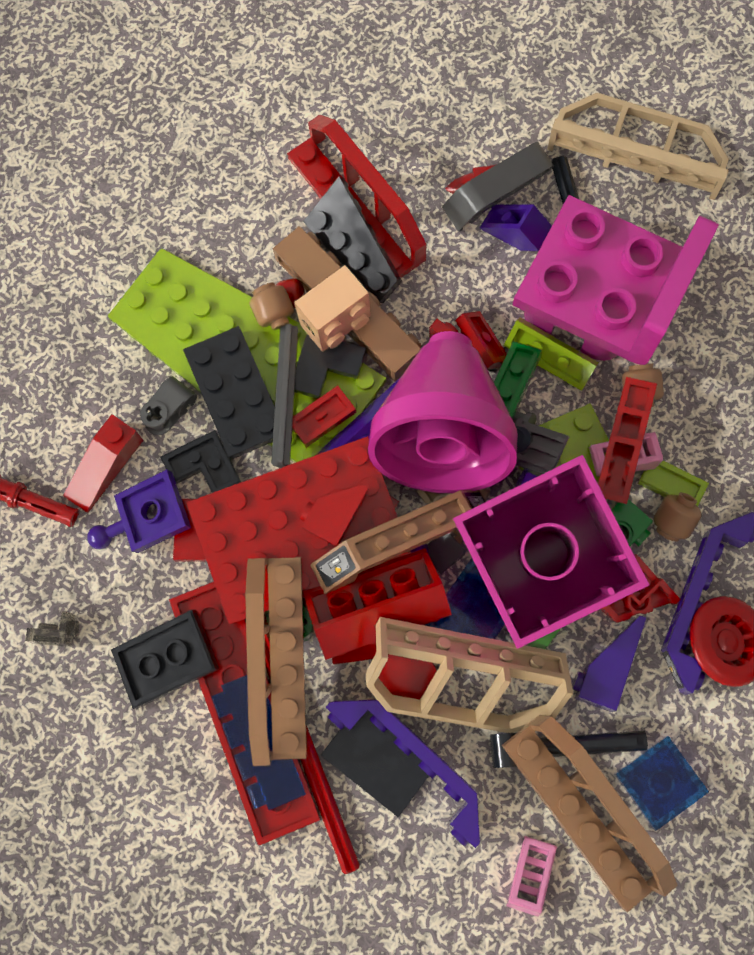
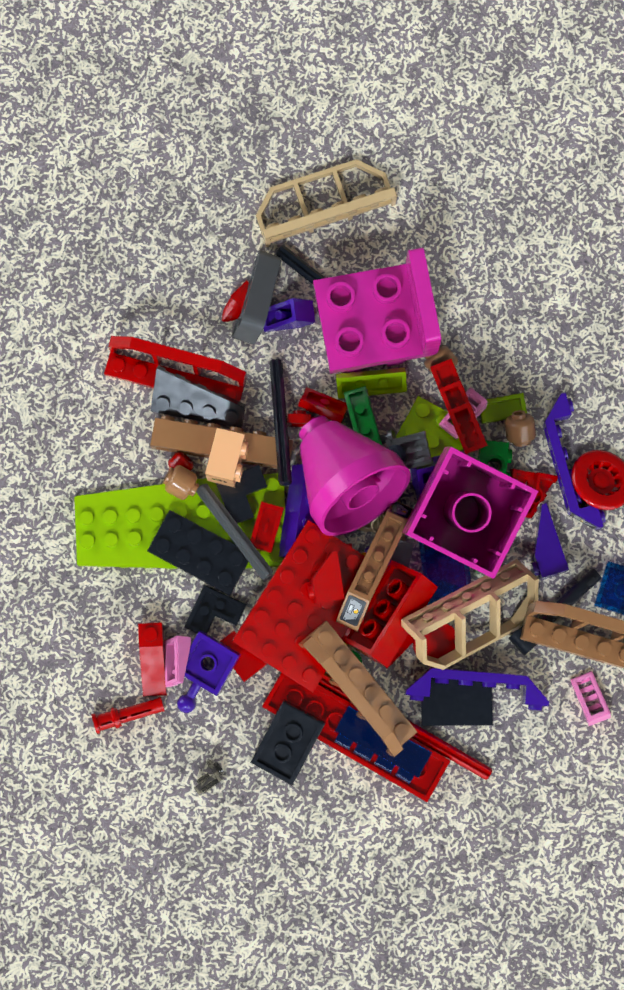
camera: 45 degrees left, 5 degrees up
dark grey piece [140,376,197,436] -> none
none -> bright pink slope [164,636,191,687]
none -> black axle [269,359,292,486]

